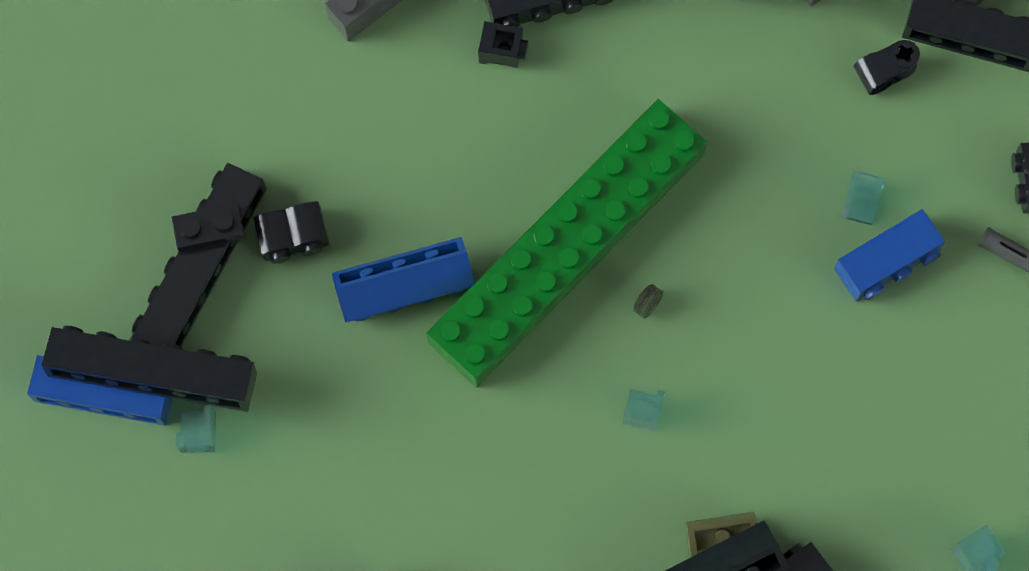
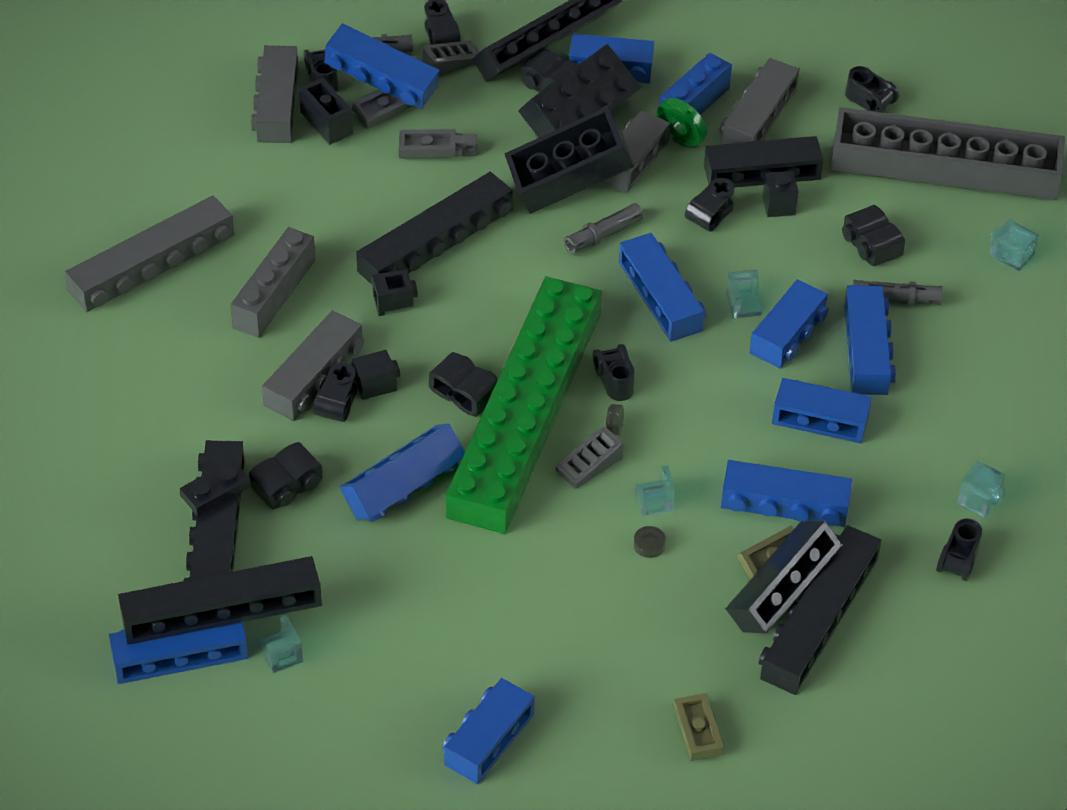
camera: 30 degrees left, 25 degrees down
none -> dark grey brick [262,310,364,421]
none -> black piece [314,362,357,422]
none -> black brick [352,349,400,400]
none -> black brick [429,352,498,417]
none -> dark grey slope [556,426,623,489]
none -> dark grey pin [563,203,643,254]
none -> black piece [593,344,635,401]
none -> blue brick [619,233,706,342]
none -> clear smoke tile [634,526,666,558]
none -> blue brick [721,460,852,527]
none -> black brick [762,171,798,217]
none -> blue brick [772,378,872,444]
none -> blue brick [844,285,896,395]

